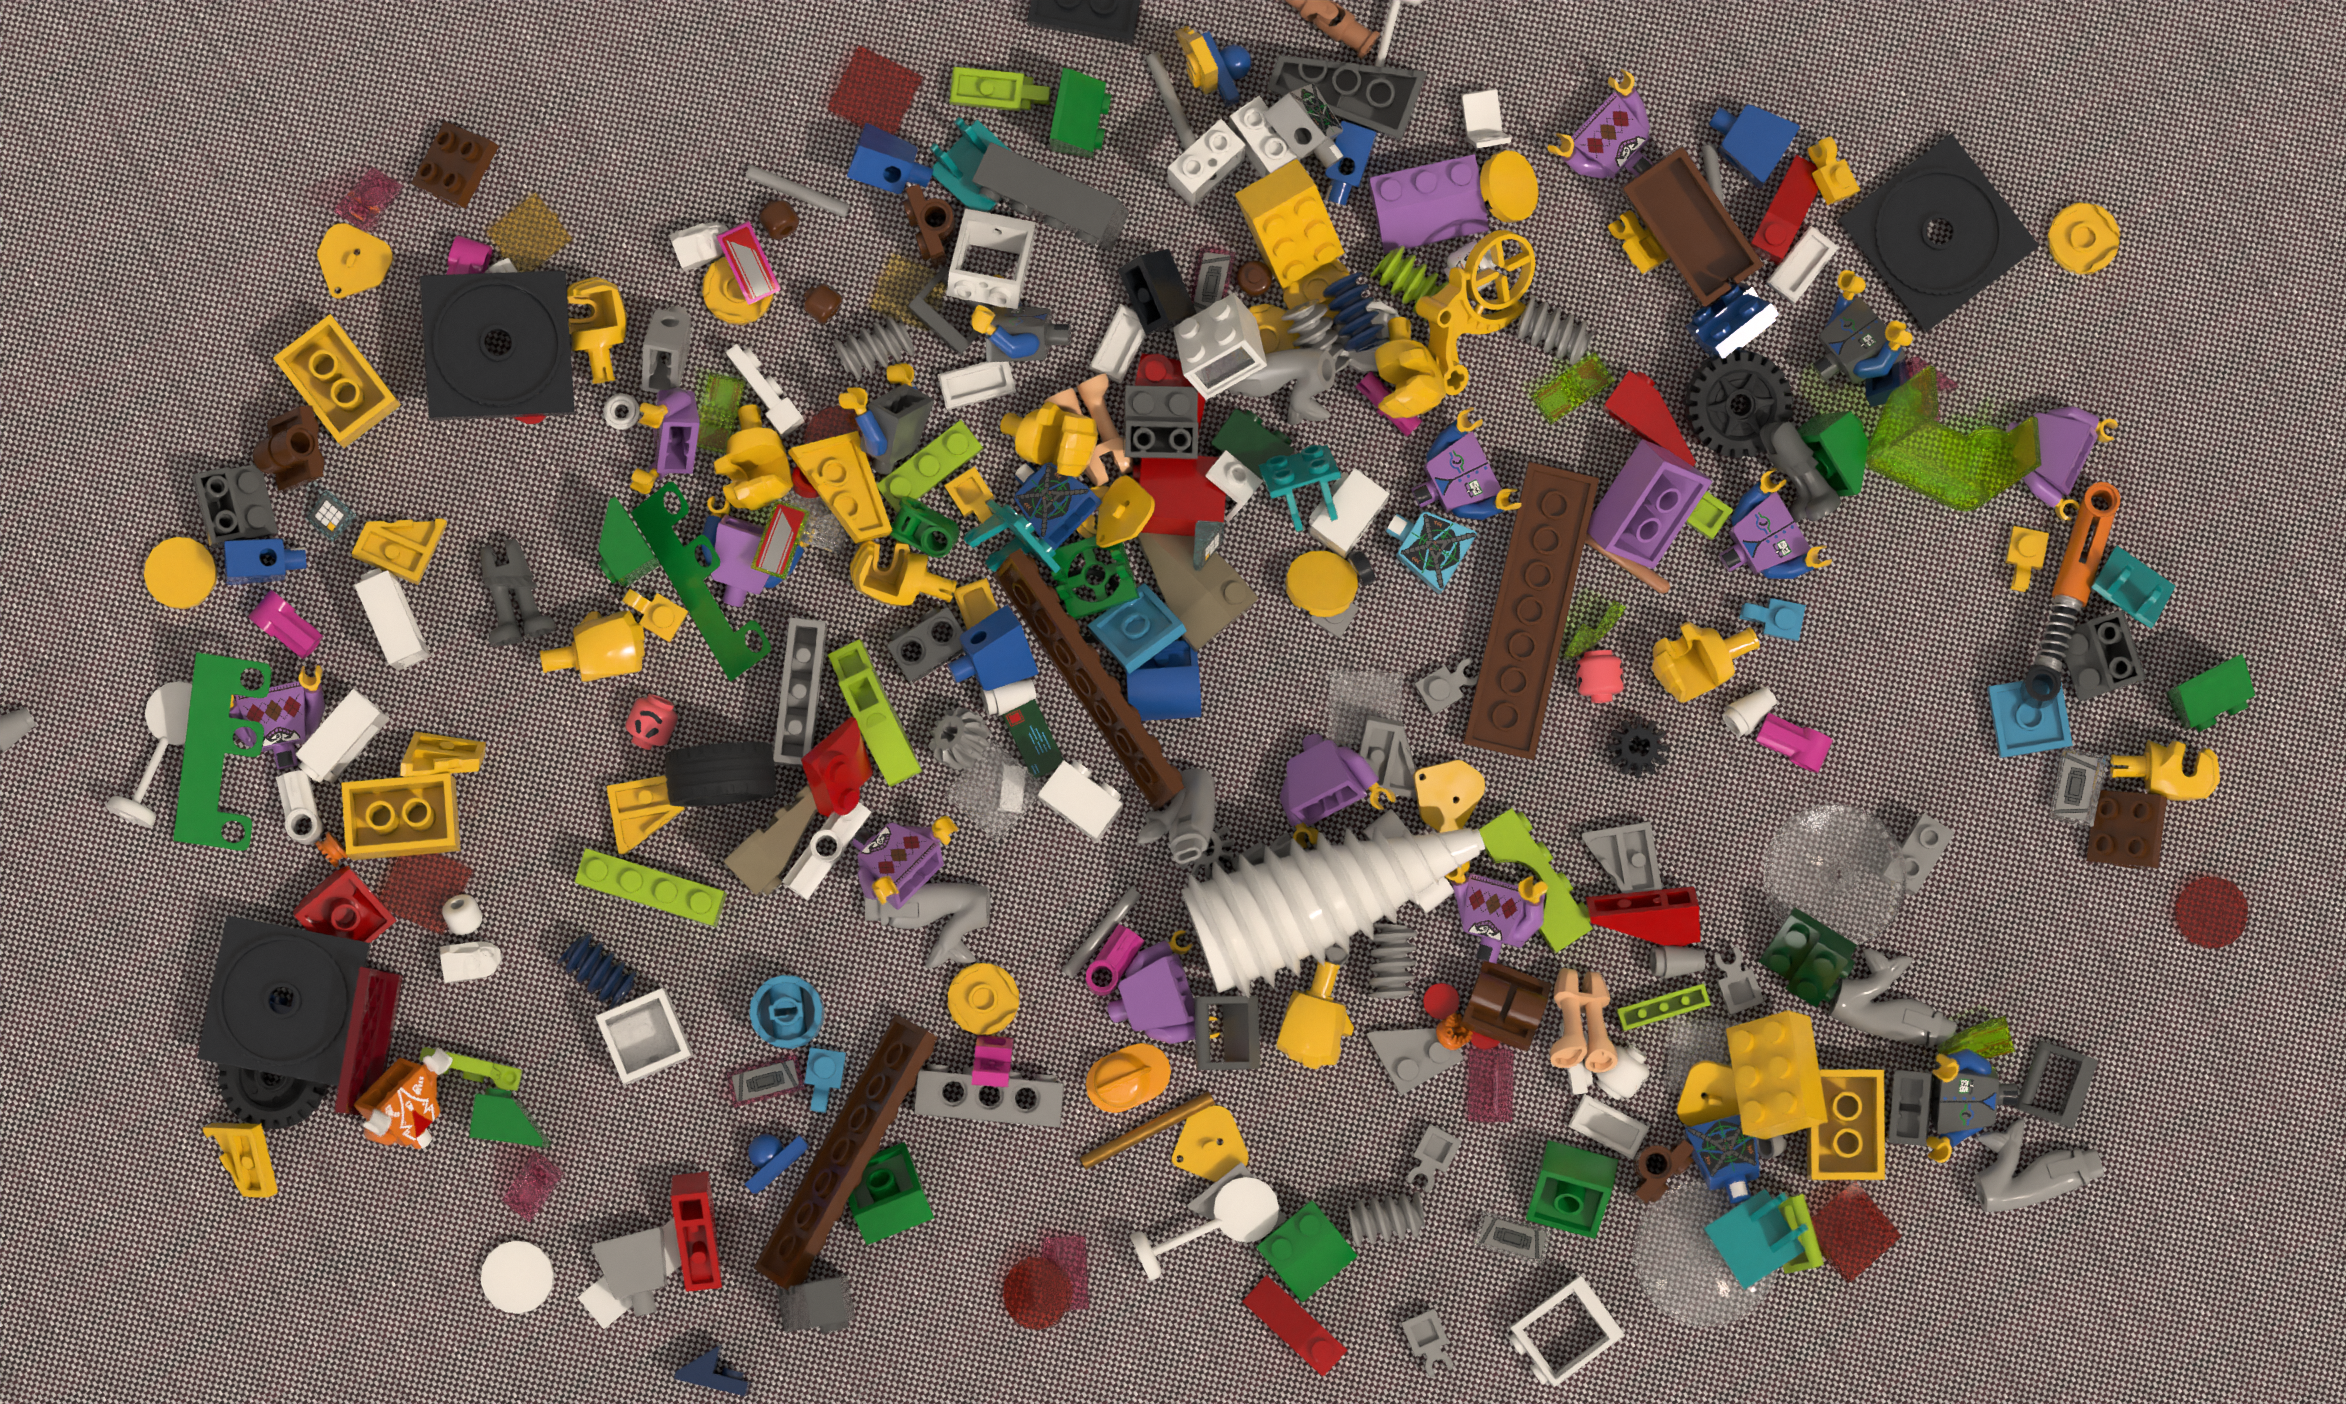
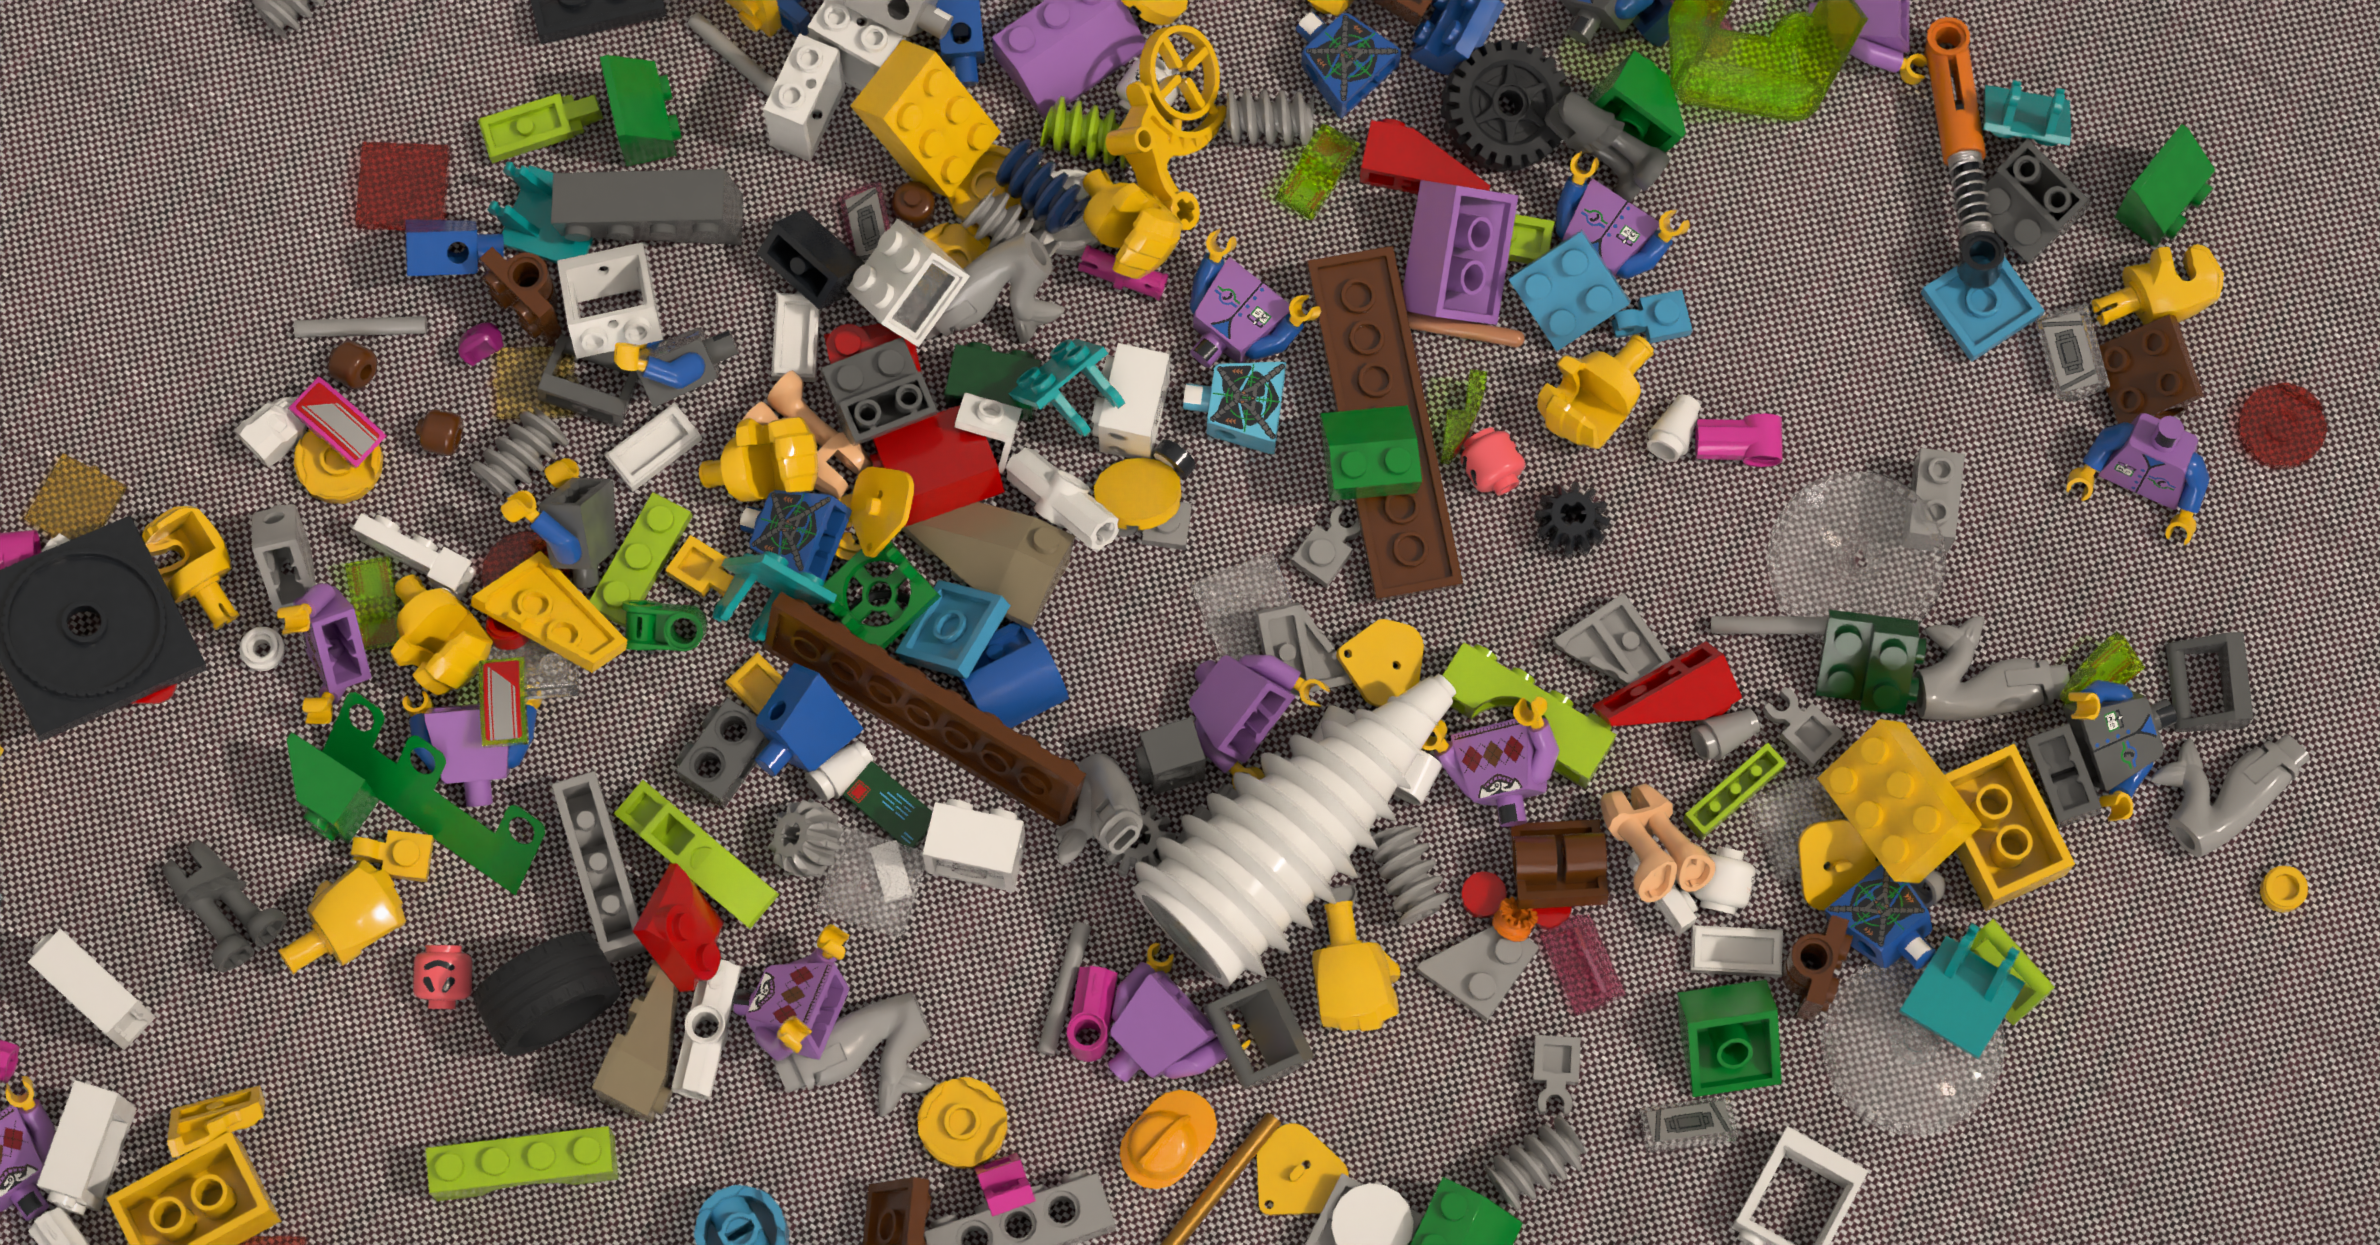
camera: 25 degrees left, 10 degrees down
yellow wing [351,518,447,585] -> none
yellow wing [607,775,685,855] -> none
yellow piece [850,540,957,606] -> none
clear light blue slope [1193,521,1224,571] -> none
clear red tile [1811,1181,1902,1284] -> none
yellow plate [2005,526,2049,593] -> none
none -> magenta piece [458,322,504,366]
none -> white piece [1005,447,1119,551]
none -> dark grey brick [1134,717,1205,795]
none -> torso [1295,11,1401,119]
none -> green slope [1320,405,1422,501]
none -> dark azure plate [1508,229,1630,351]
none -> light grey bar [1711,616,1827,634]
none -> torso [2066,413,2210,545]
none -> yellow tile [2260,866,2308,913]

